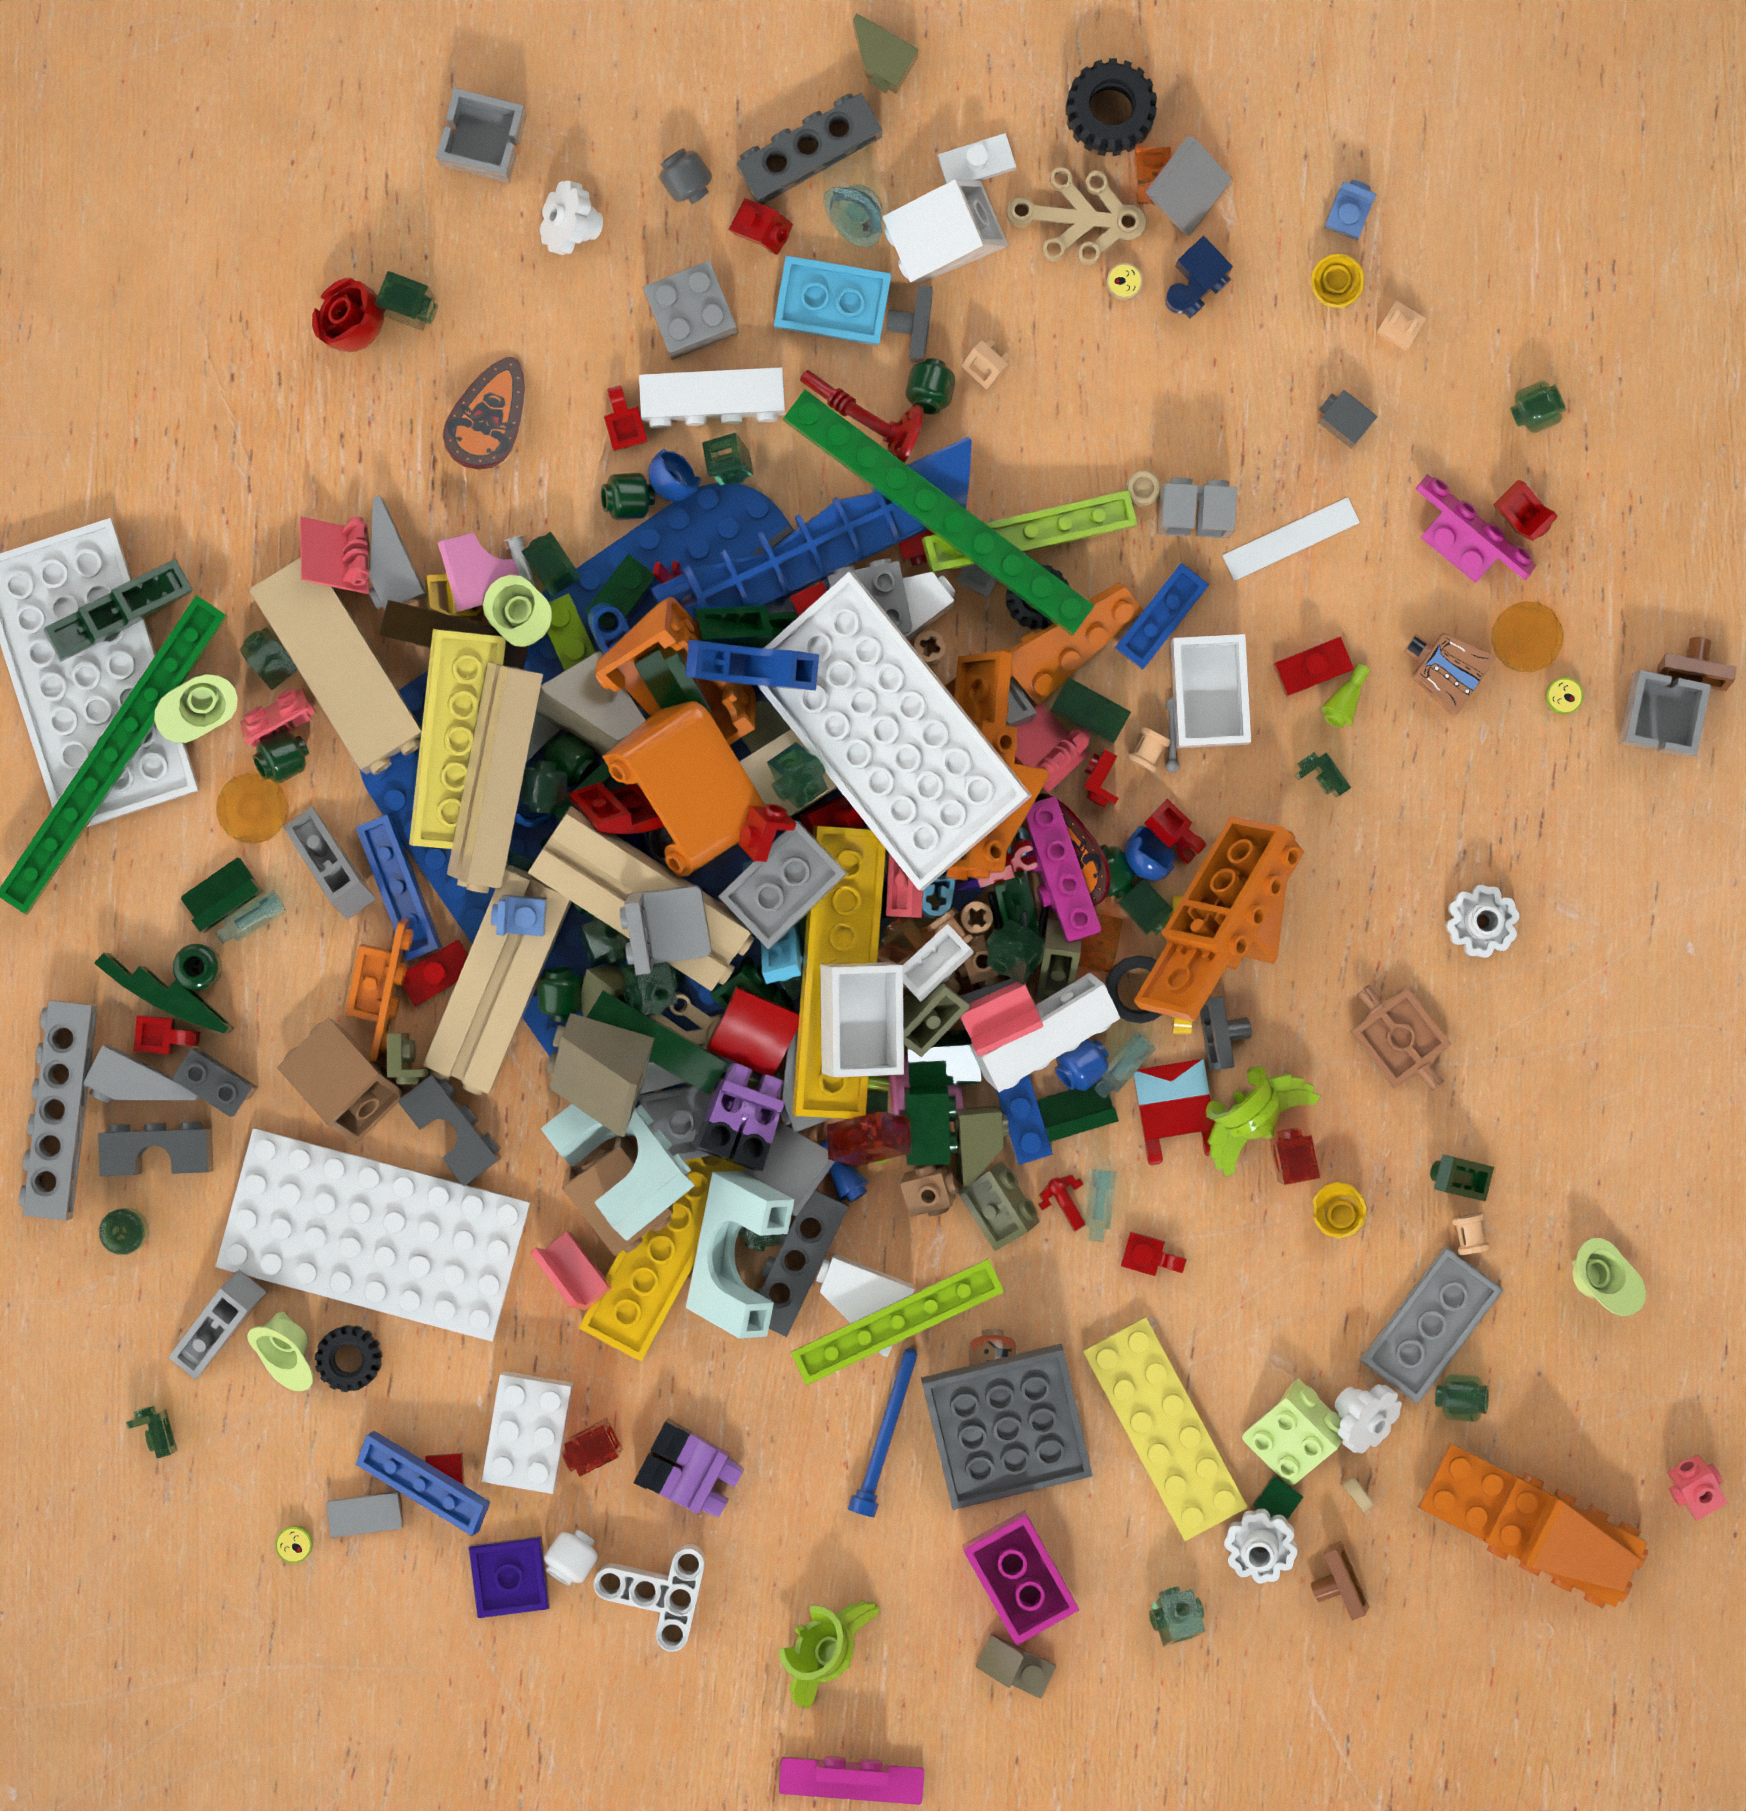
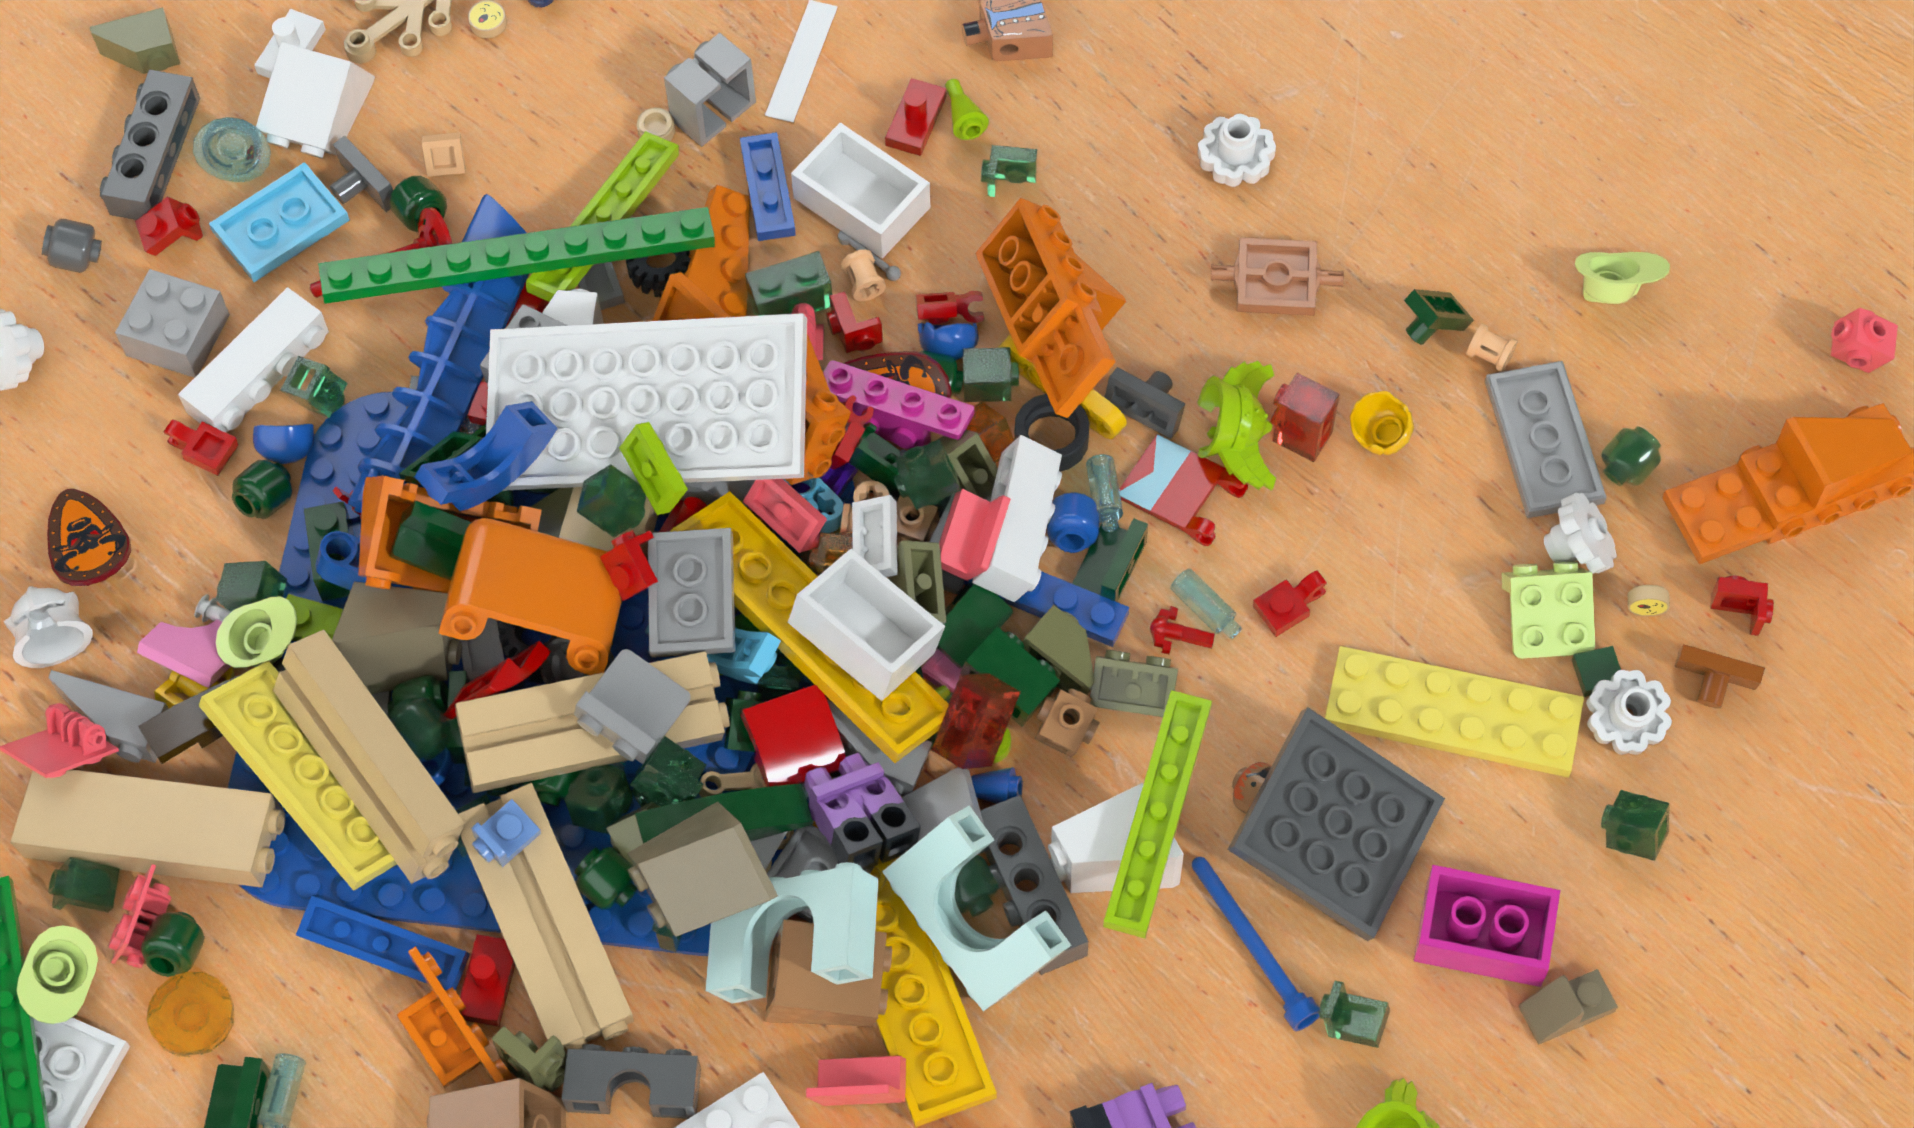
camera: 45 degrees left, 25 degrees down
light grey slope [283,807,376,920] -> none
none -> white helmet [3,586,93,668]
none -> lime plate [619,422,688,515]
none -> clear green bracket [1319,980,1390,1048]
none -> red bracket [1710,575,1774,636]

